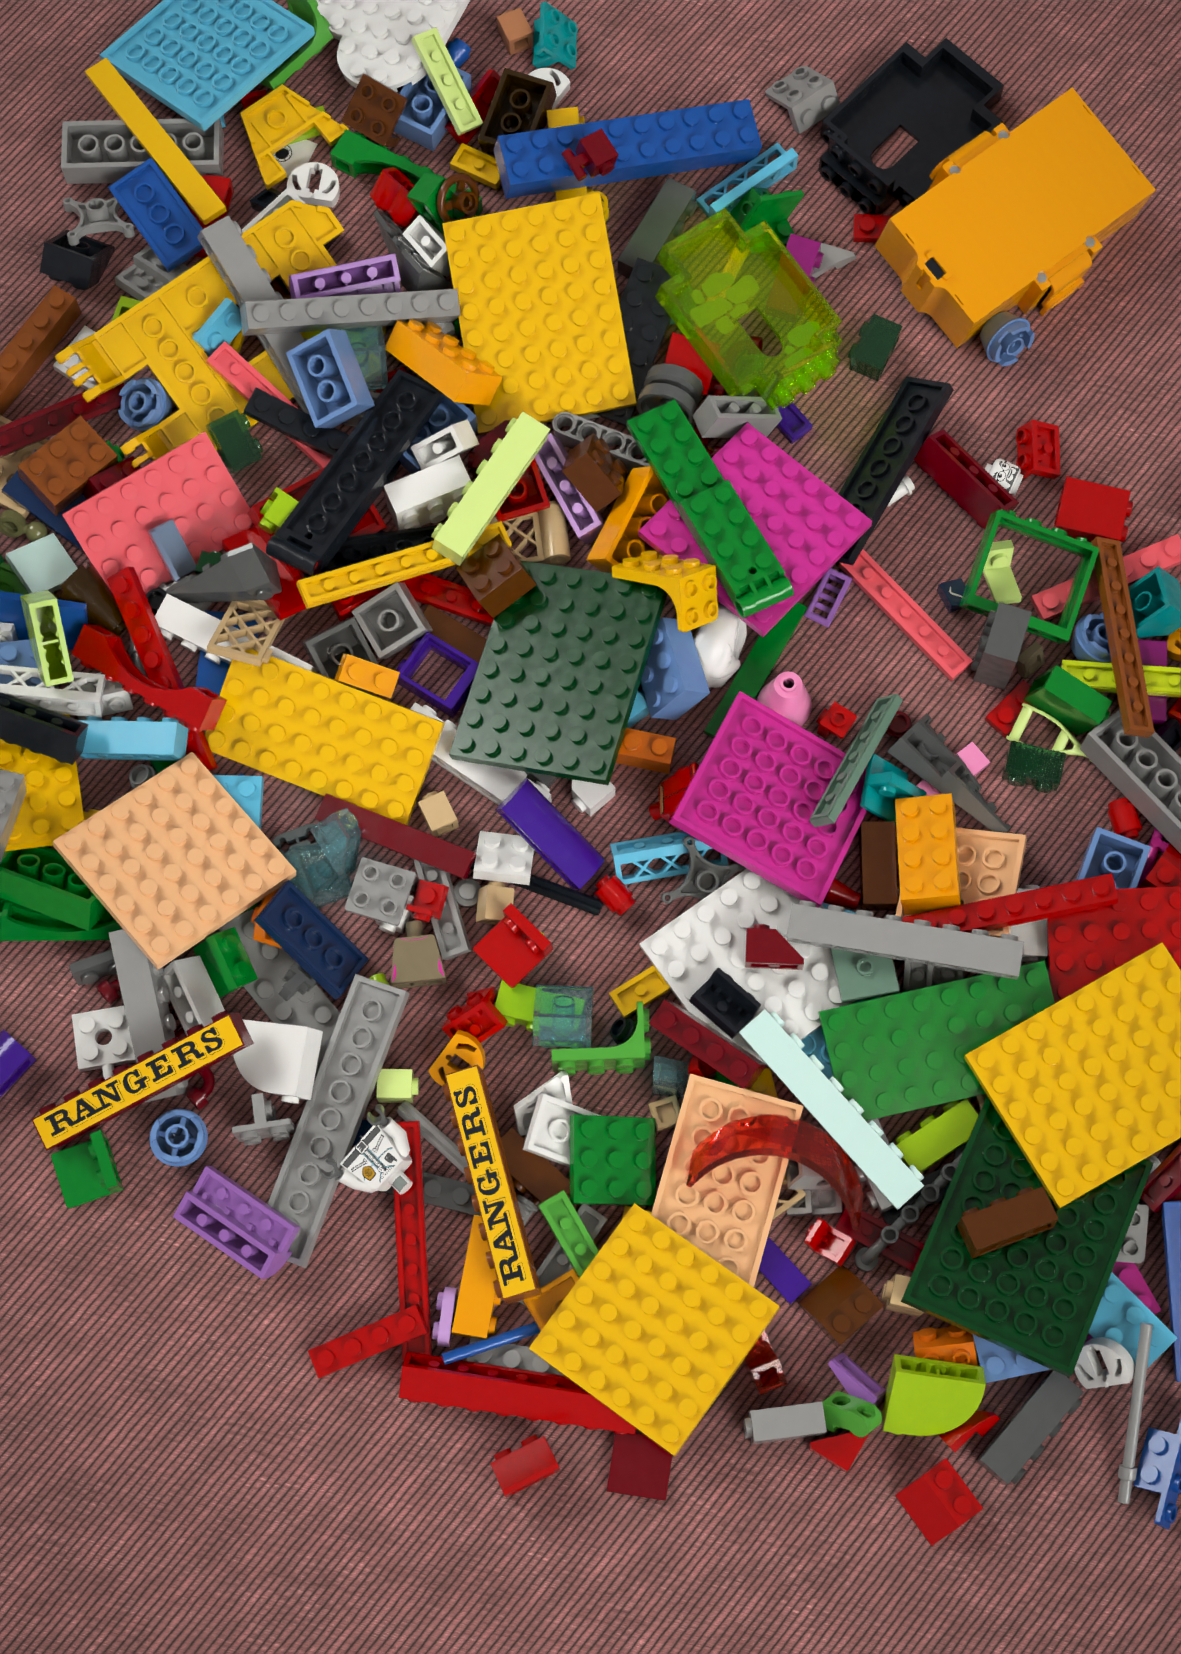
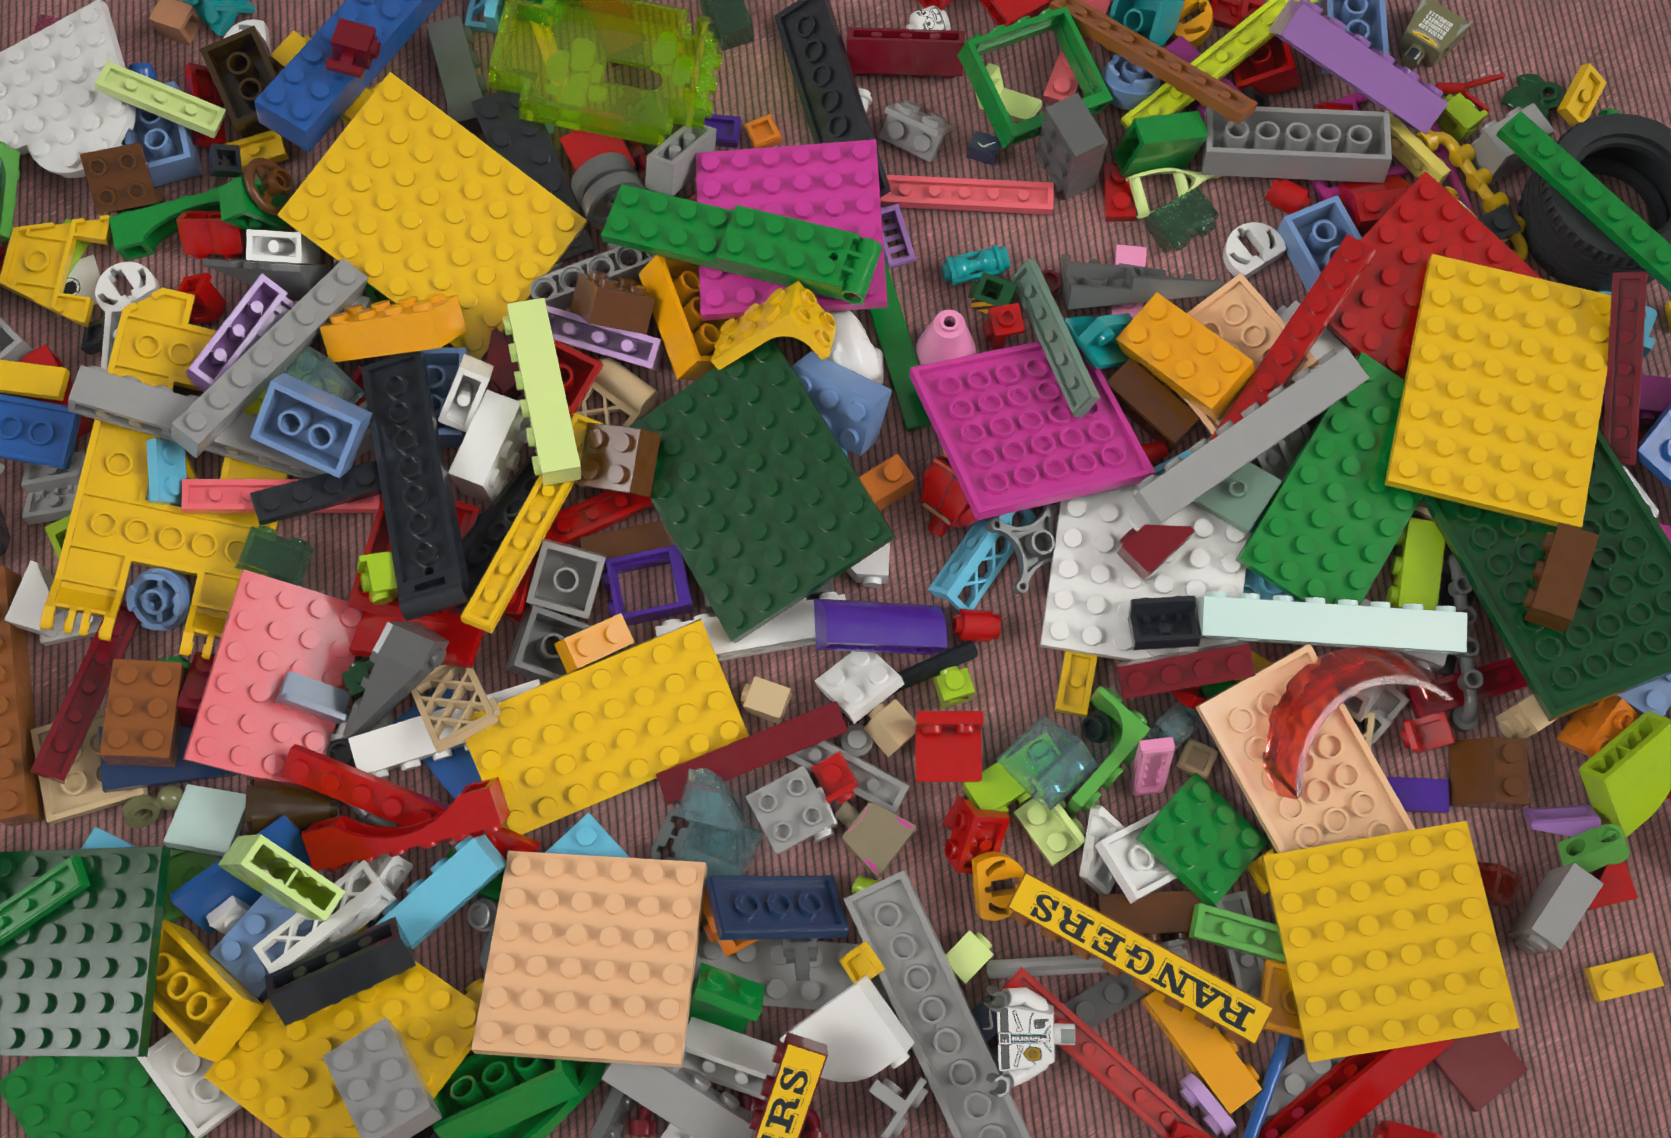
camera: 45 degrees left, 0 degrees up
none -> white slope [4,561,65,639]
none -> red brick [177,273,227,324]
none -> black piece [208,143,242,188]
none -> orange tile [744,114,782,149]
none -> yellow tile [839,941,885,983]
none -> light grey bracket [879,100,952,162]
none -> lime brick [933,666,975,709]
none -> teal piece [941,244,1010,286]
none -> dark green brick [968,272,1017,314]
none -> yellowish green bracket [1013,787,1086,867]
none -> bright pink plate [1129,737,1175,796]
none -> white piece [1223,222,1286,279]
none -> yellow plate [1584,952,1664,1002]

